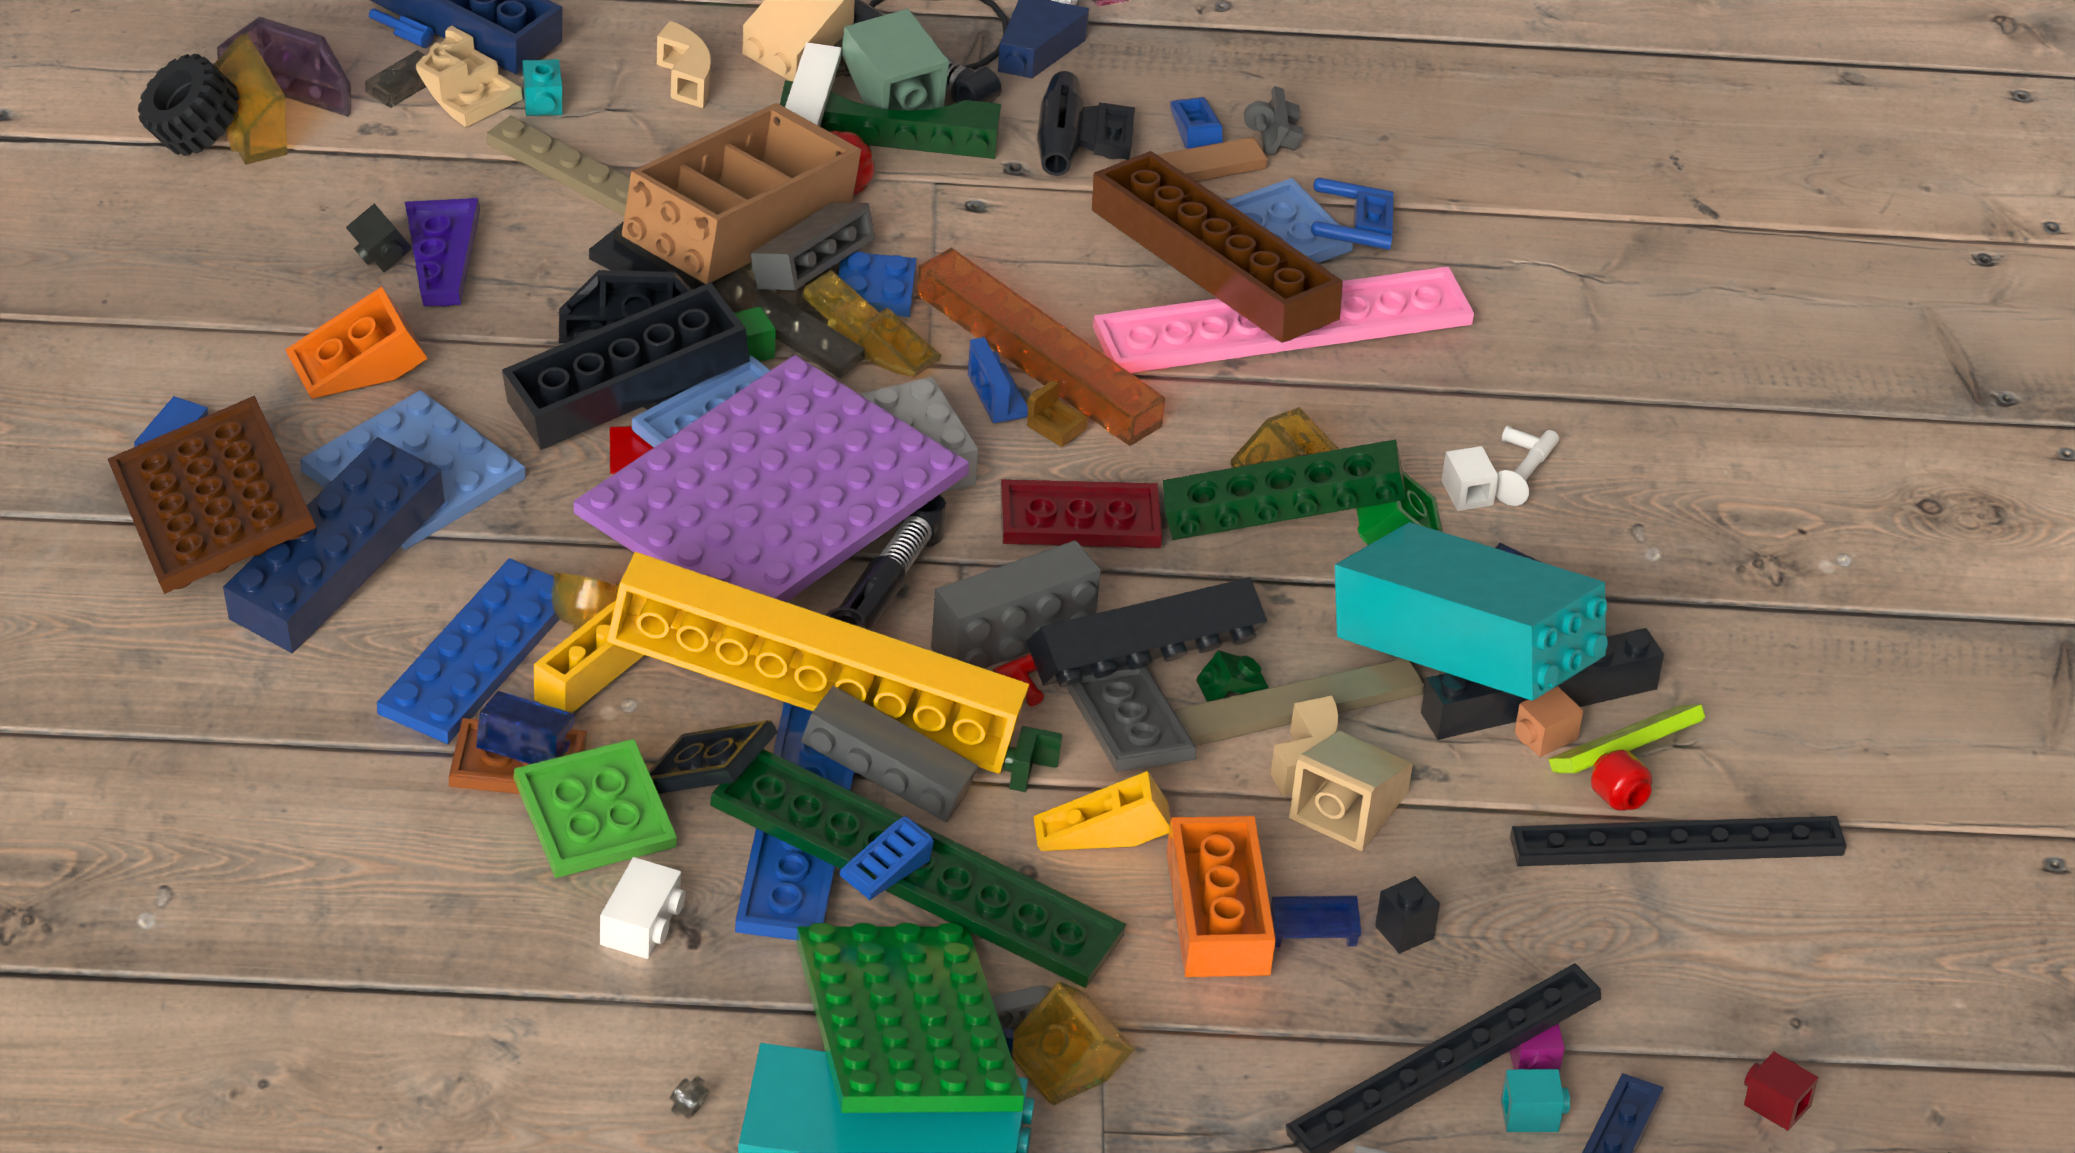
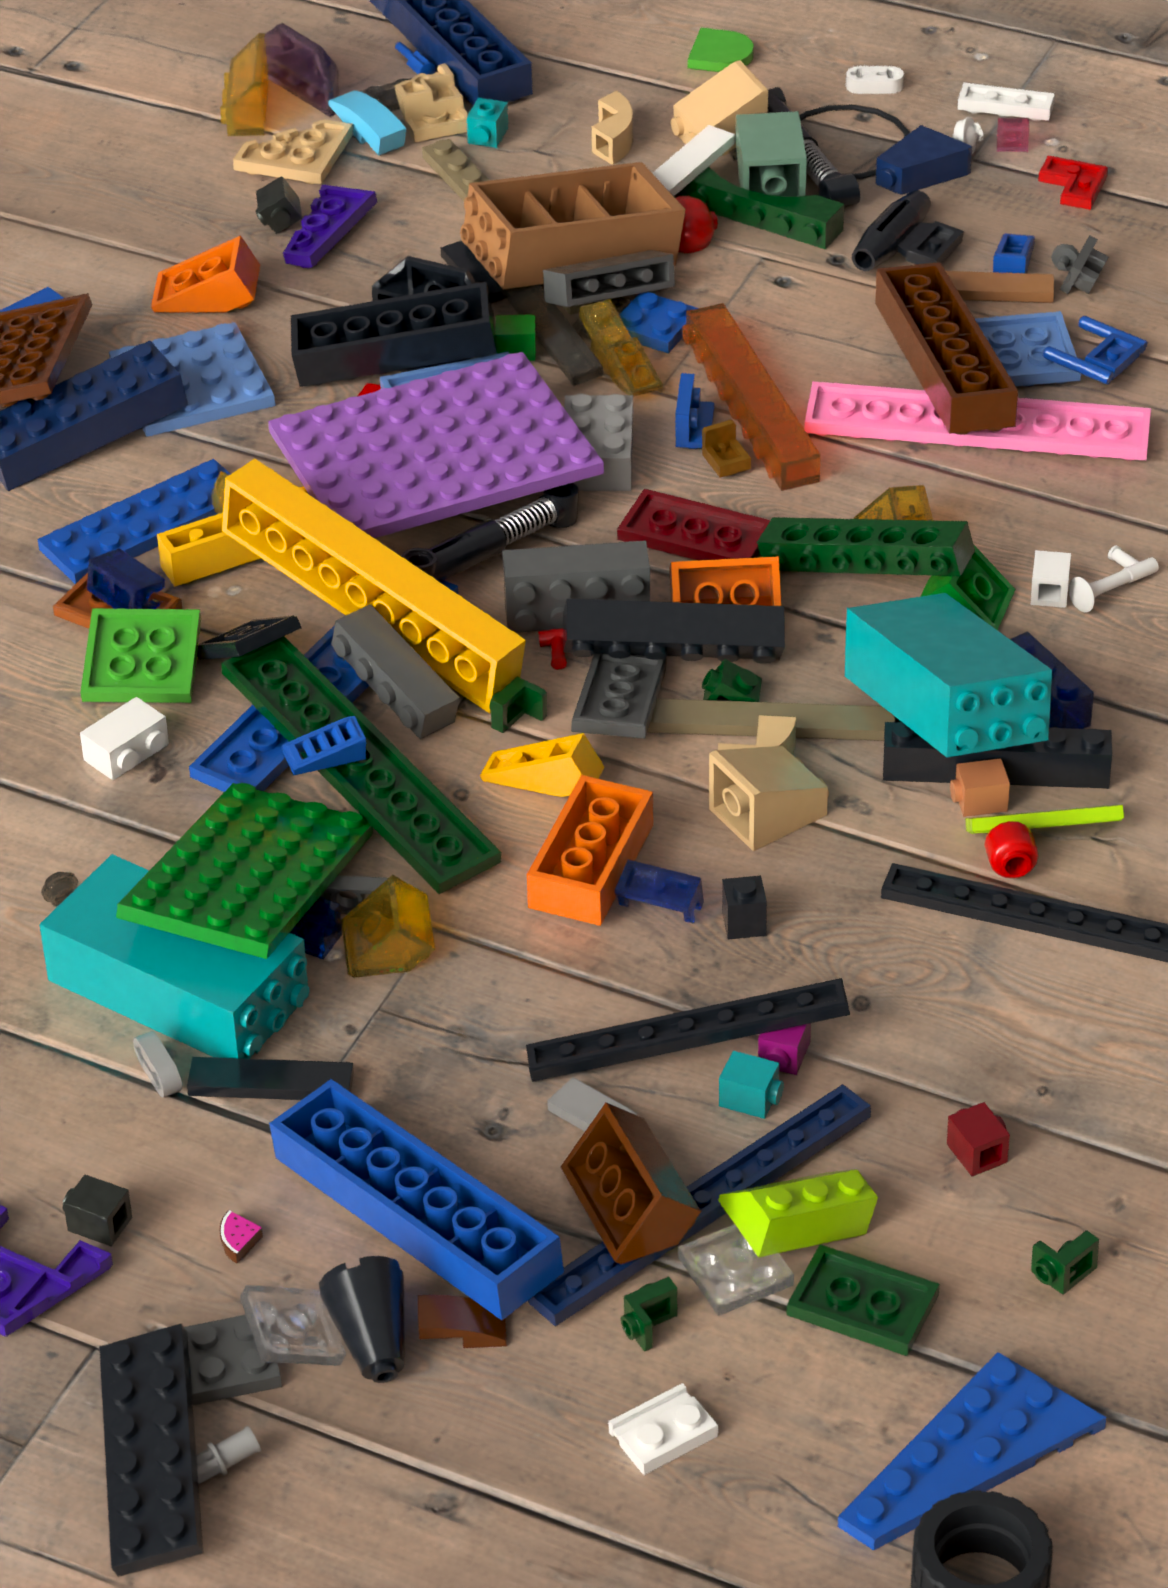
camera: 30 degrees right, 0 degrees up
black tyre [138,54,240,156] -> none
none -> tan plate [233,119,353,184]
none -> medium azure slope [329,90,406,156]
none -> orange slope [669,556,781,606]
none -> red tile [1038,156,1108,210]

